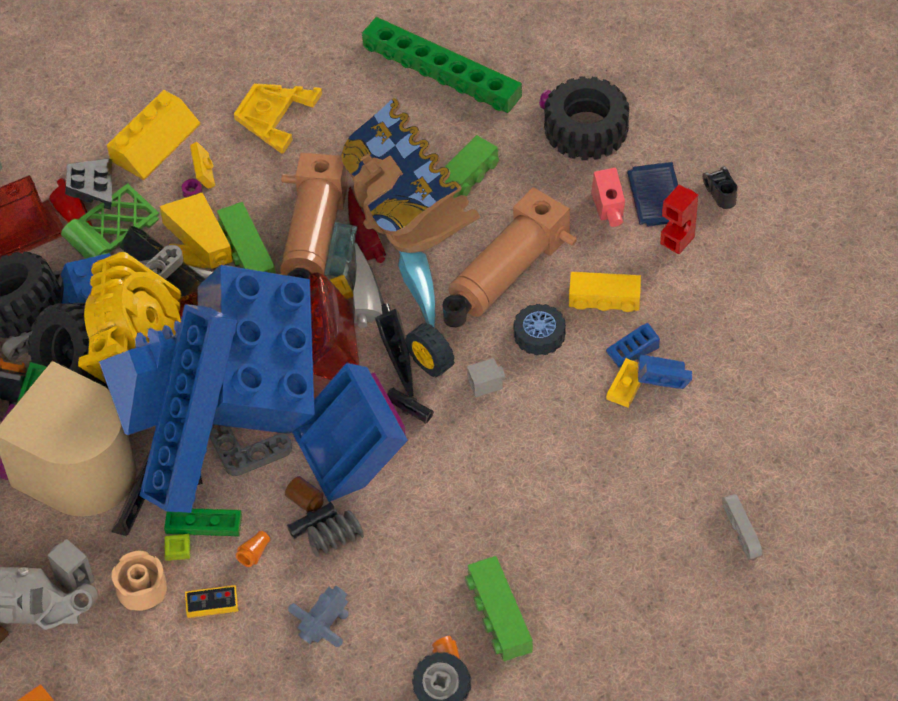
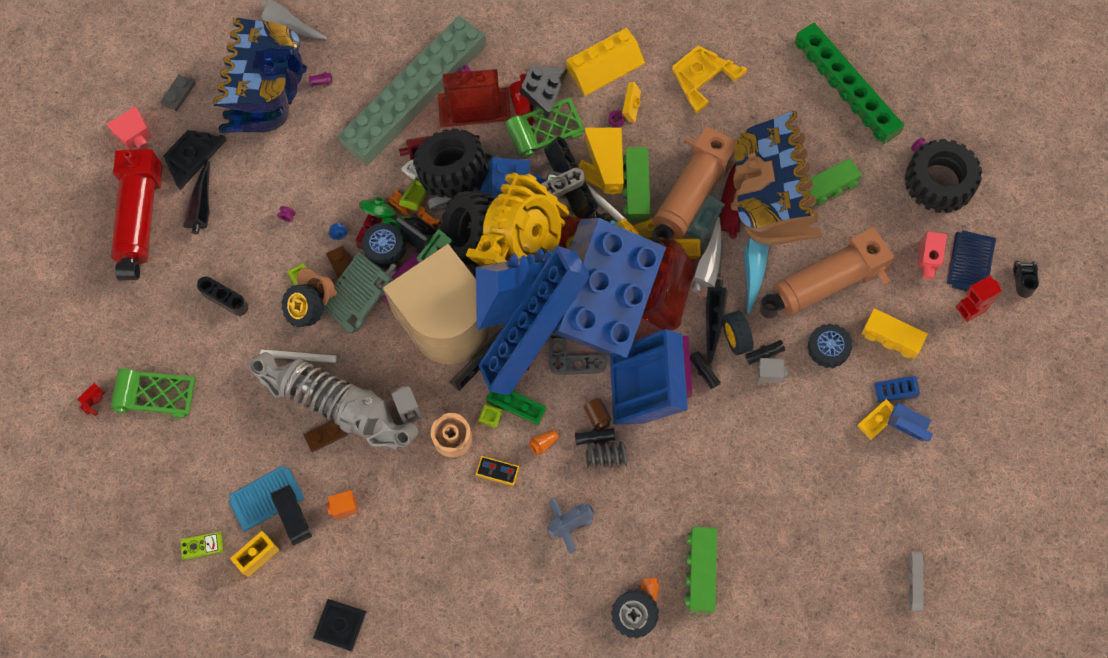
camera: 25 degrees right, 15 degrees up
none -> black pin [745,339,785,365]

